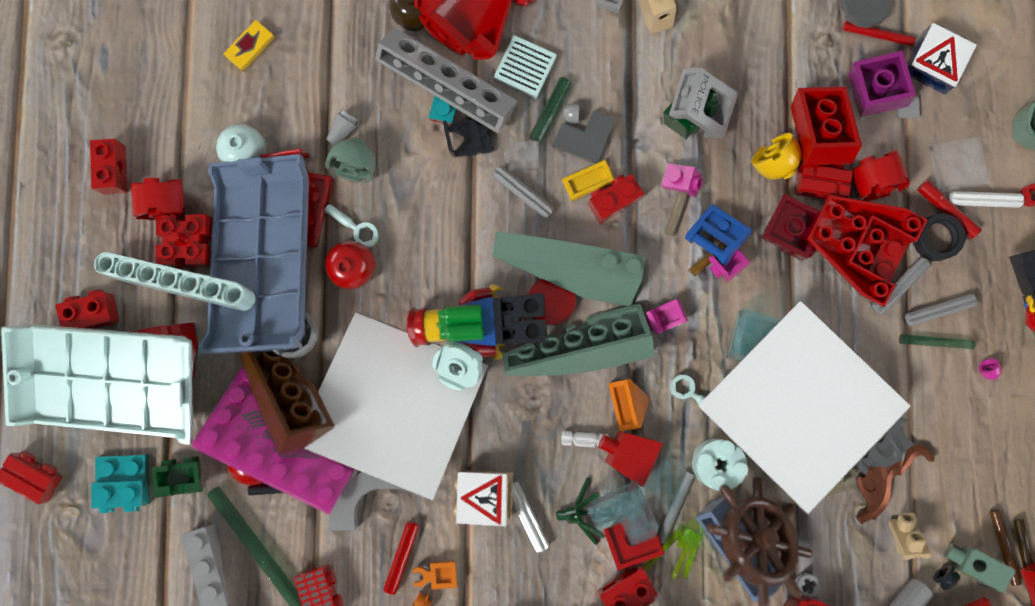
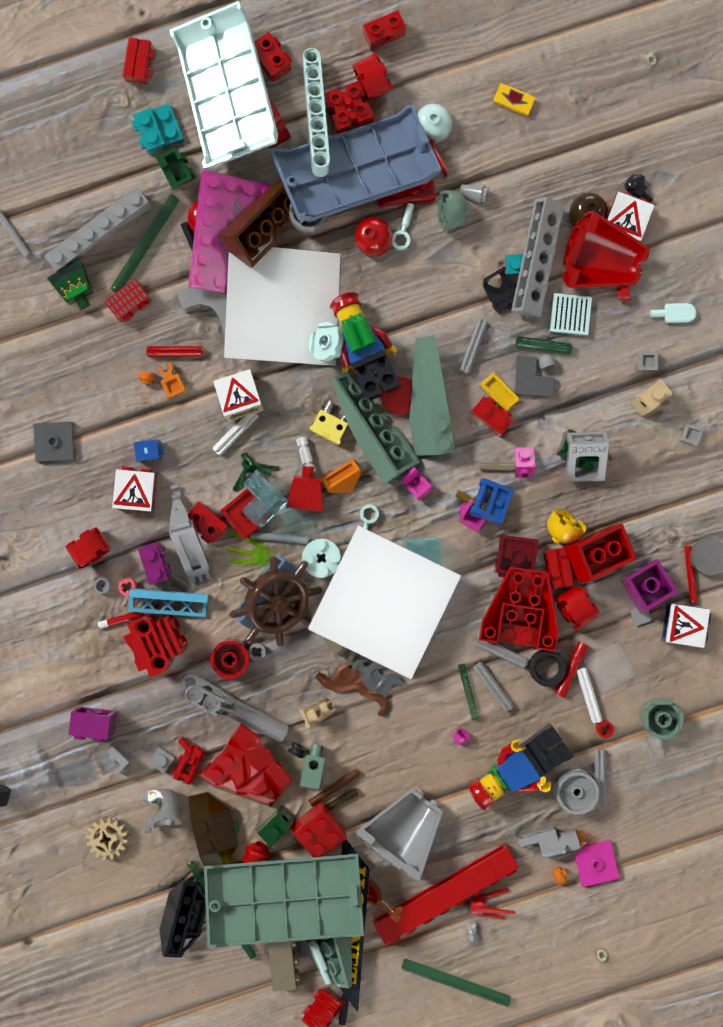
camera: 70 degrees right, 5 degrees up
none -> light yellow piece [309,401,348,446]

